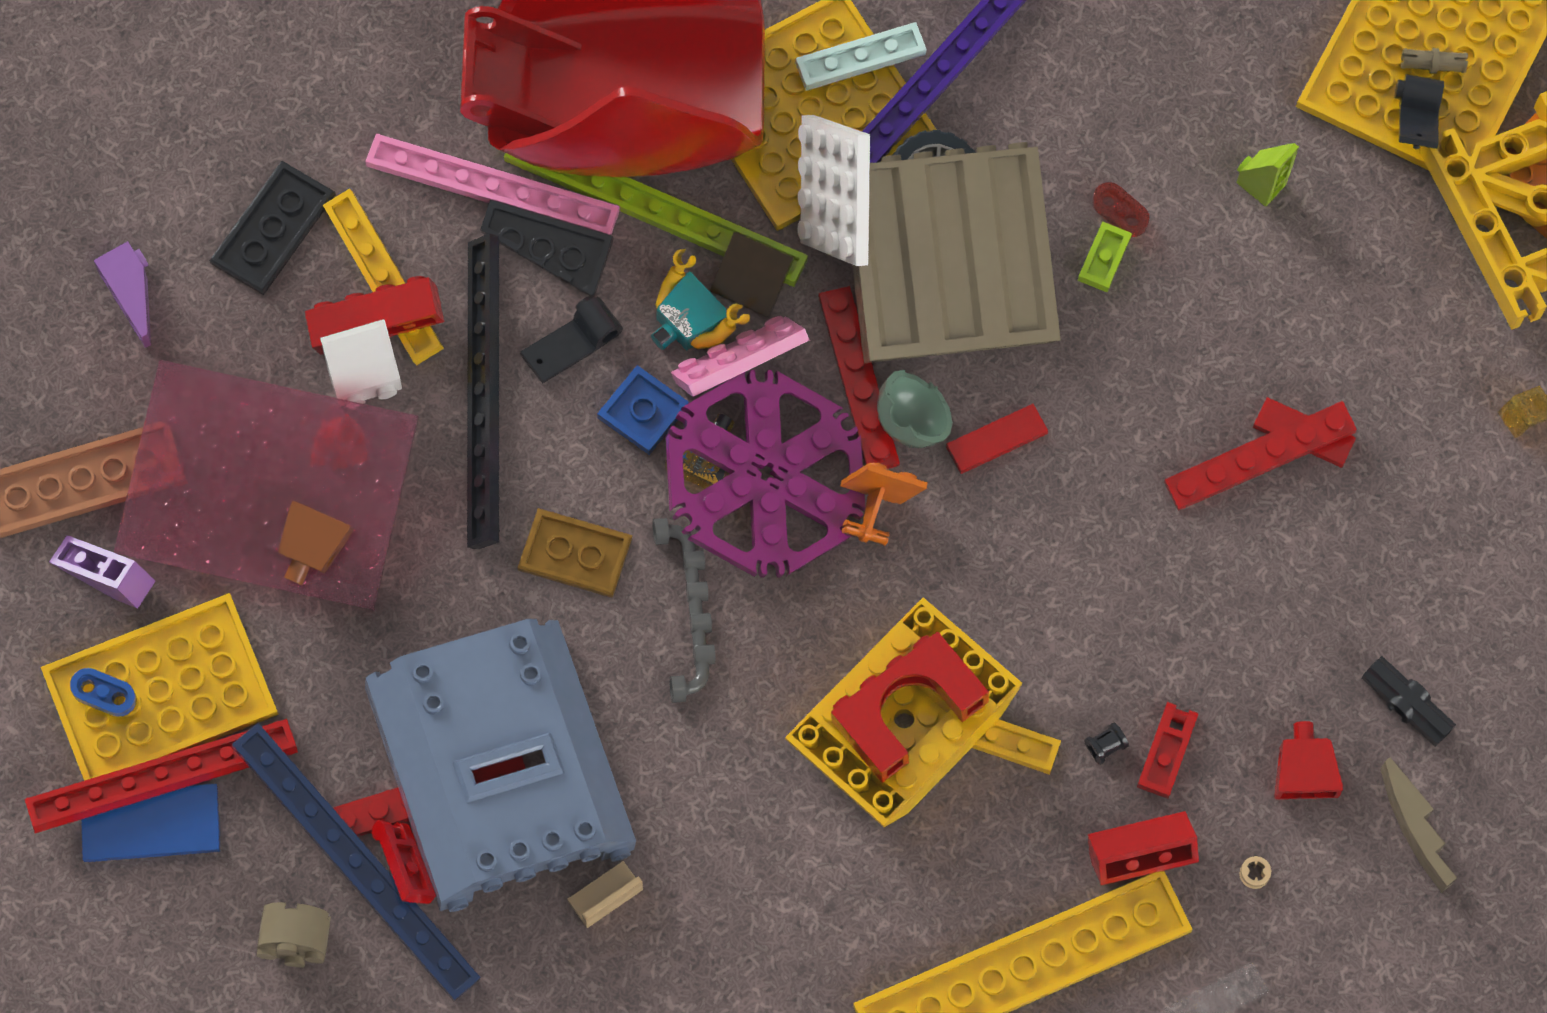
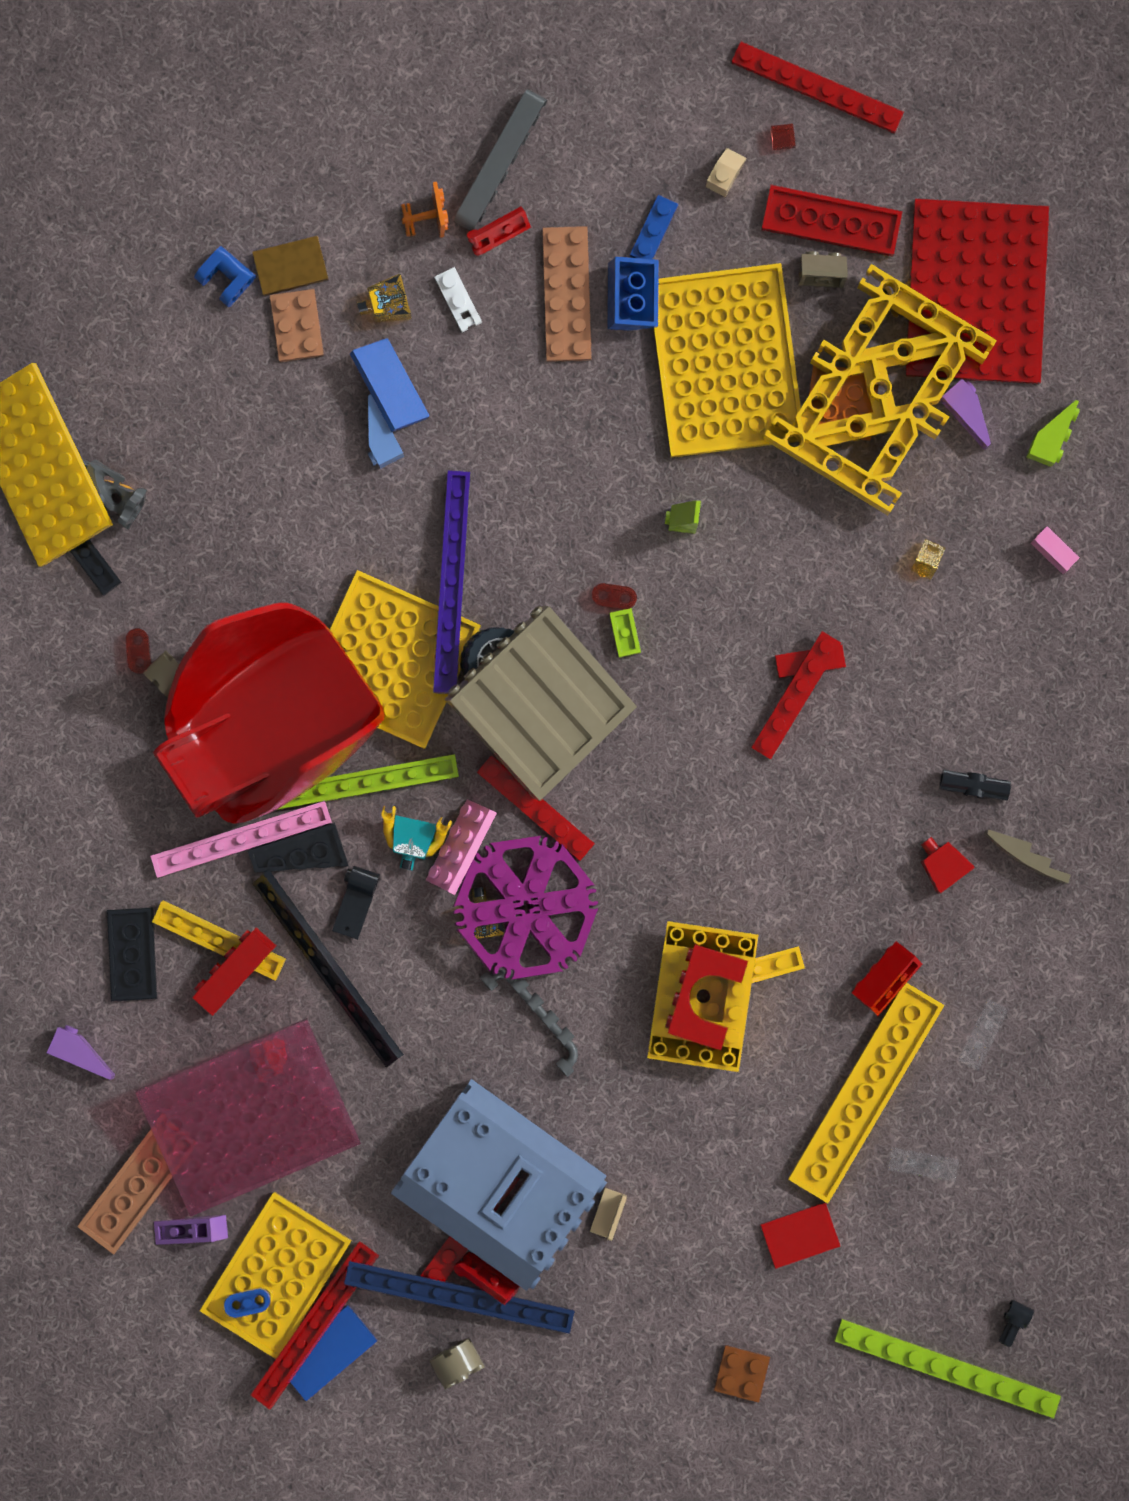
camera: 30 degrees left, 15 degrees up
dark orange torso [278,500,354,586] -> none
white slope [320,319,402,409] -> none
pearl gold tile [518,508,632,598] -> none
blue plate [597,365,689,455] -> none
dark brown tile [710,231,795,317] -> none
light aqua plate [795,22,927,91] -> none
white plate [797,115,870,266] -> none
orange plate [840,463,928,546] -> none
sand green cylinder [877,370,953,448] -> none
red tile [946,404,1048,474] -> none
black bush [1084,722,1129,765] -> none
red plate [1137,702,1199,799] -> none
tan bush [1239,856,1272,889] -> none
black door [1394,74,1444,149] -> none
dark tan pin [1401,48,1468,74] -> none

